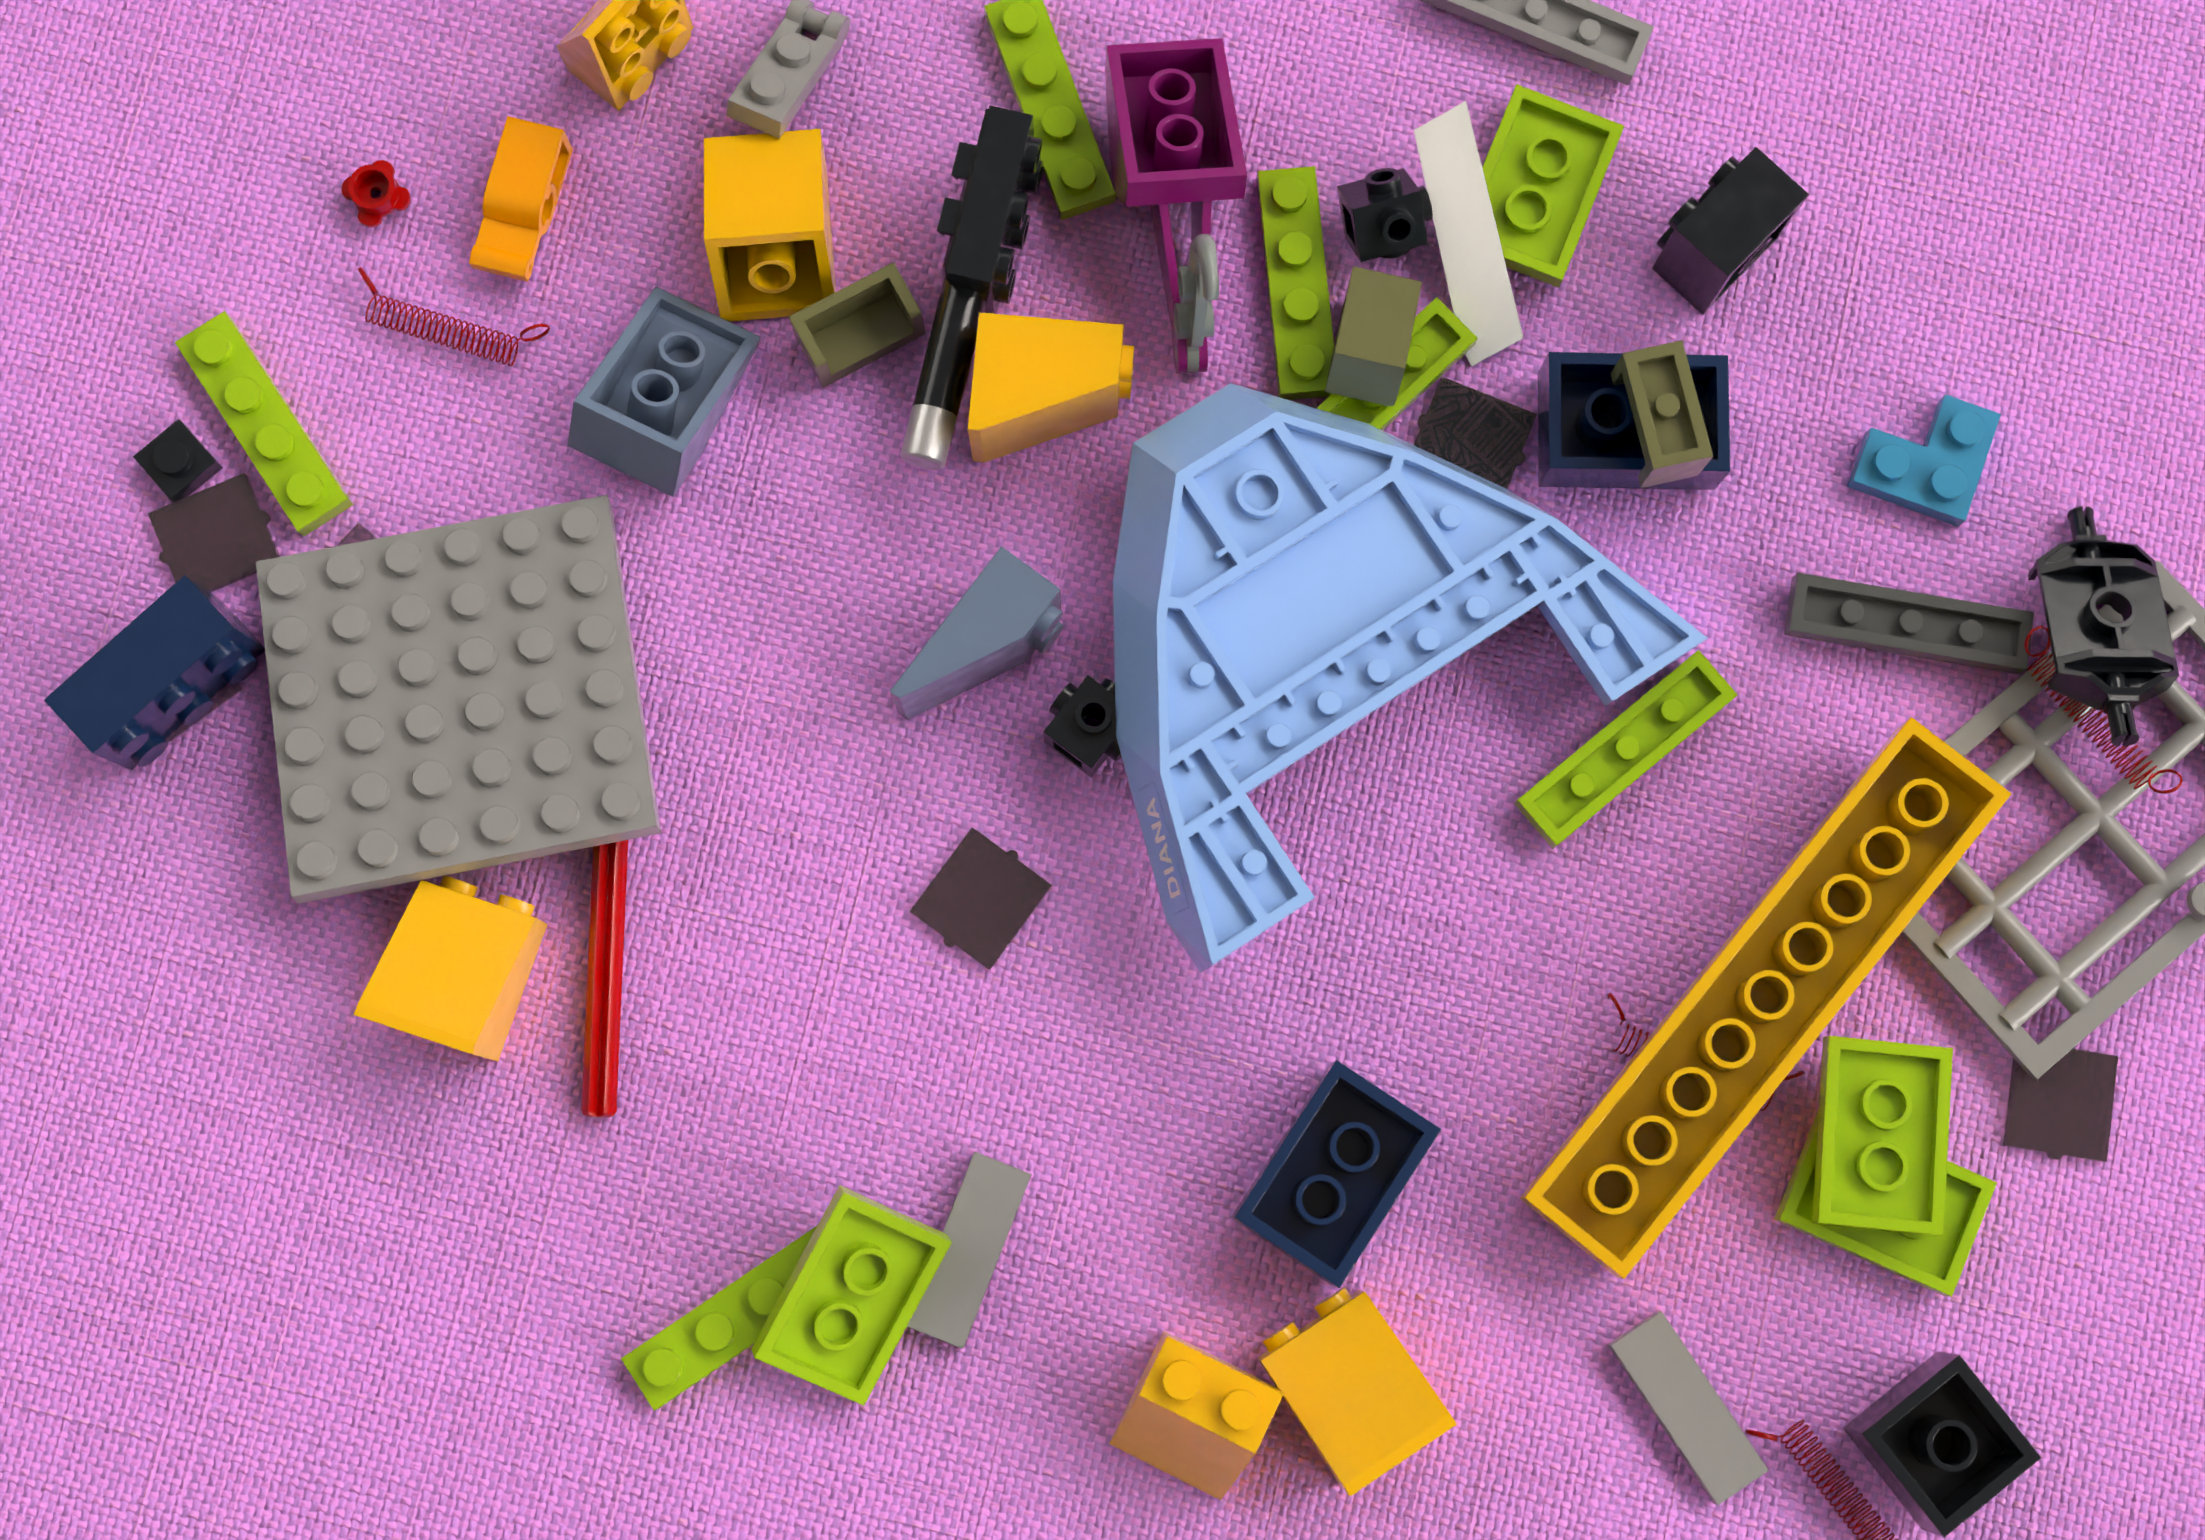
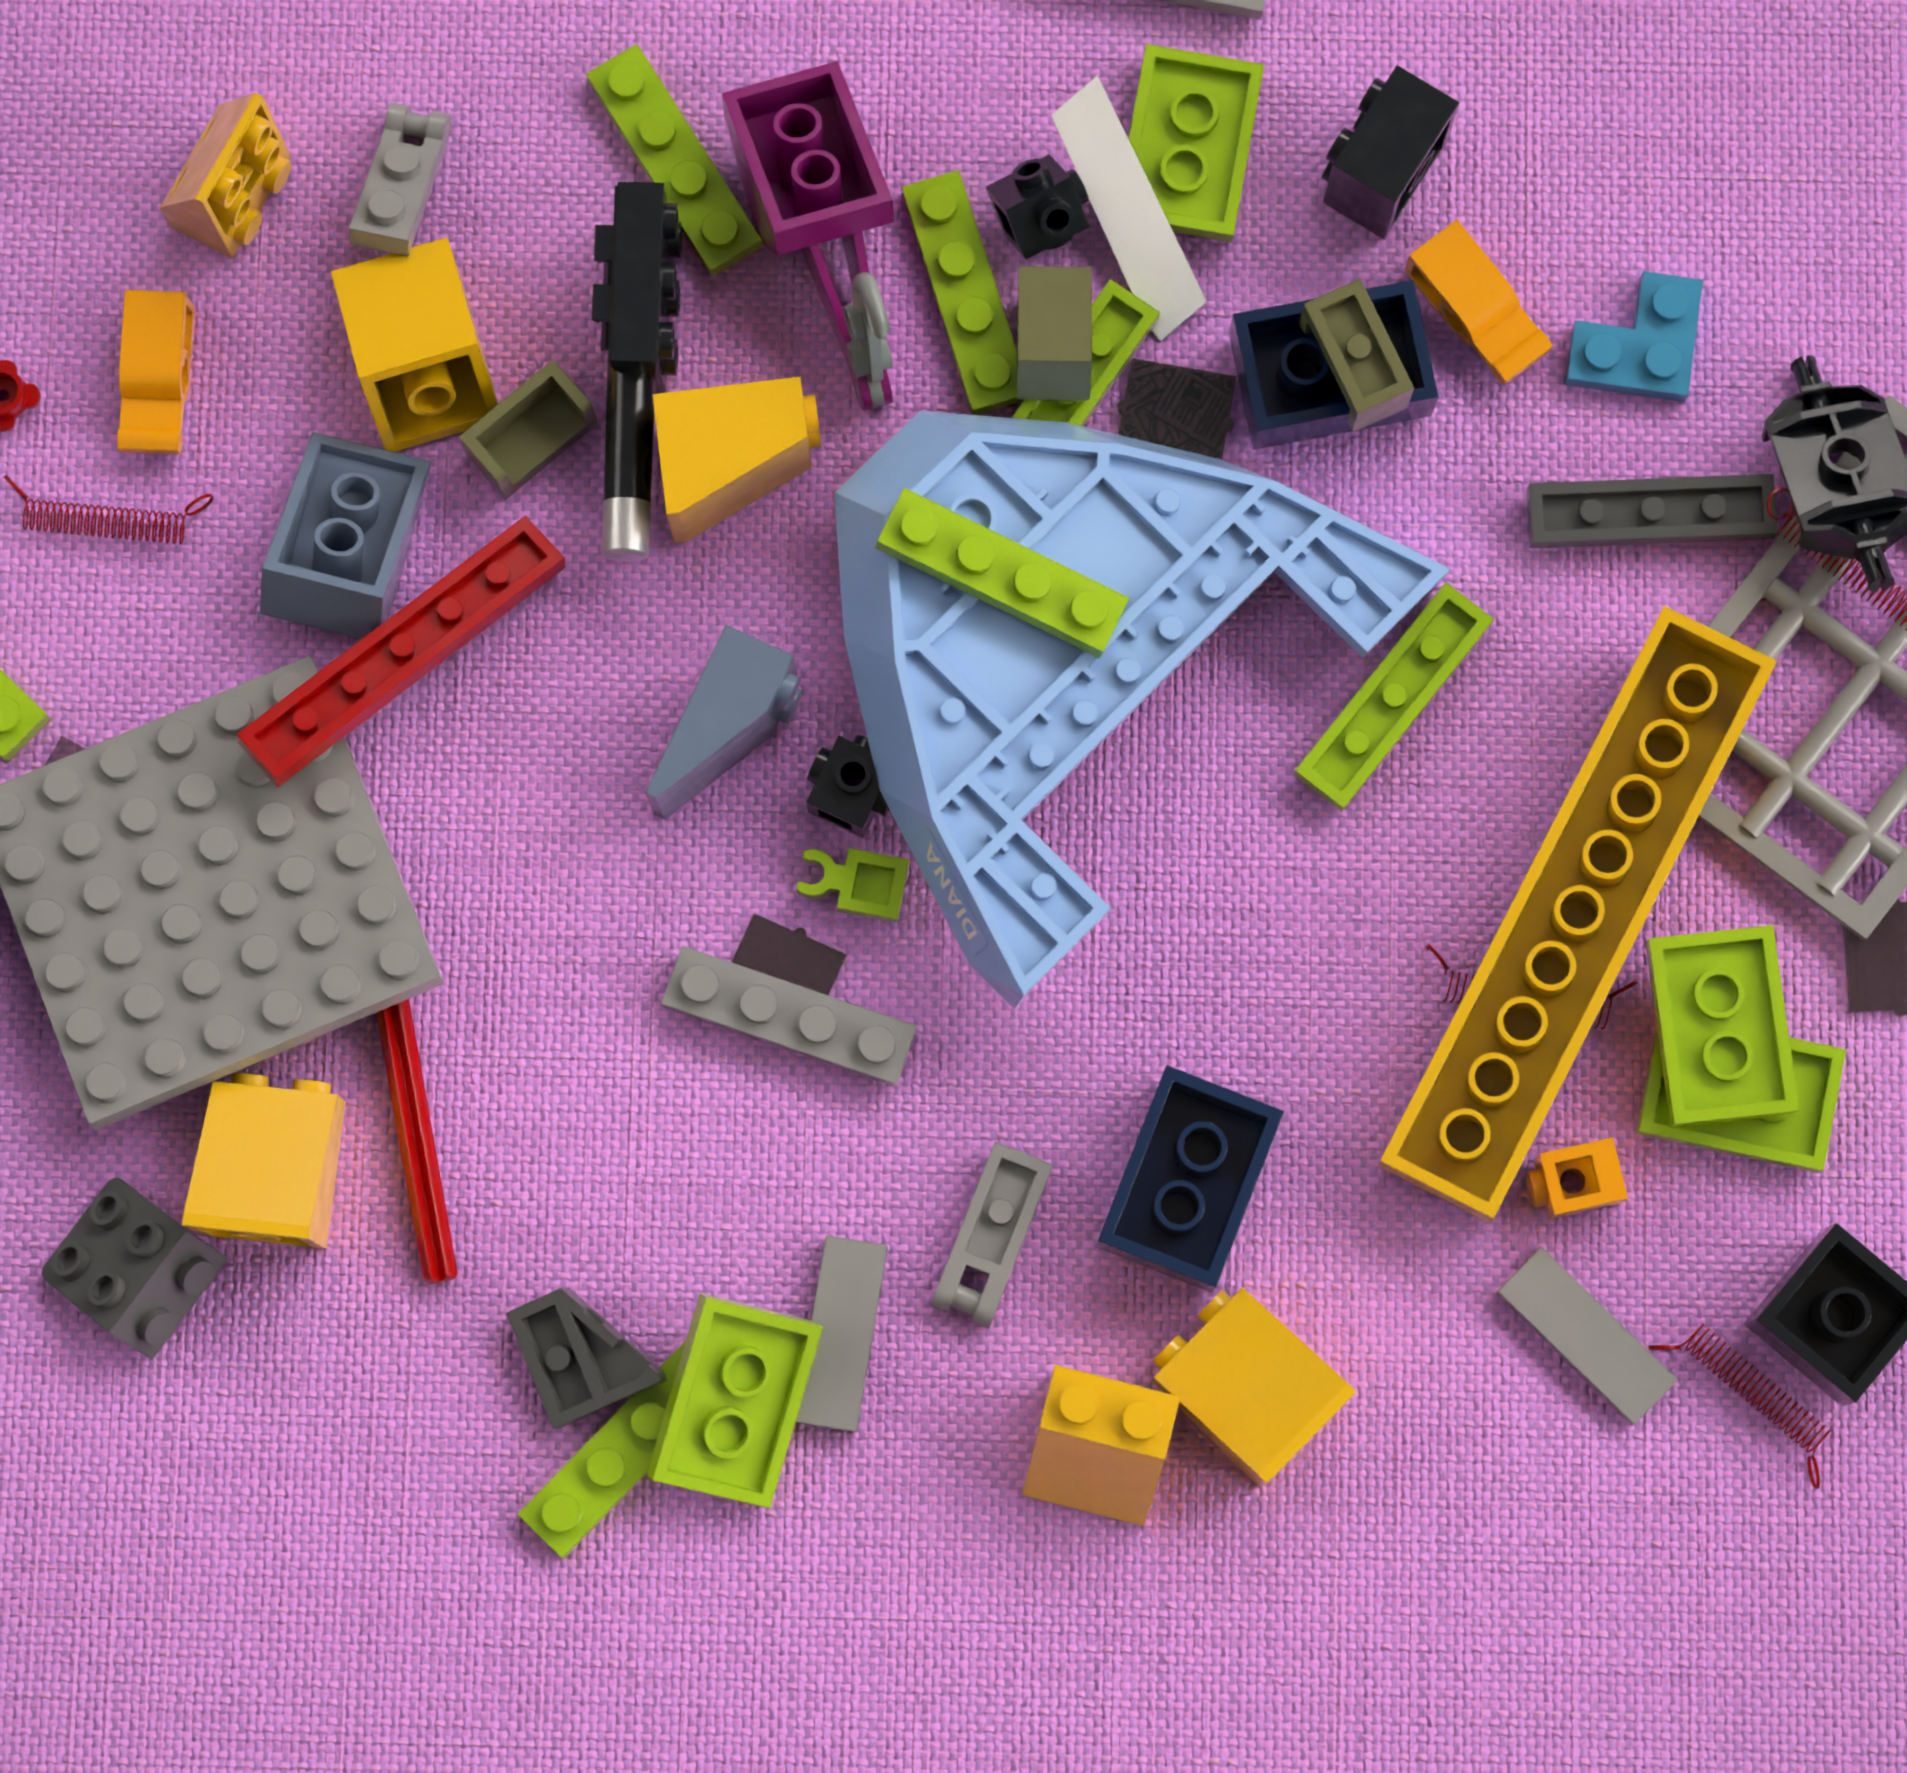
camera: 10 degrees left, 0 degrees up
none -> dark grey bracket [42,1178,228,1360]
none -> red plate [236,515,565,787]
none -> dark grey wing [506,1287,667,1429]
none -> light grey plate [661,946,917,1087]
none -> lime plate [796,848,910,923]
none -> lime plate [875,488,1129,658]
none -> light grey plate [931,1142,1053,1329]
none -> light orange piece [1404,219,1553,386]
none -> light orange brick [1526,1137,1628,1219]

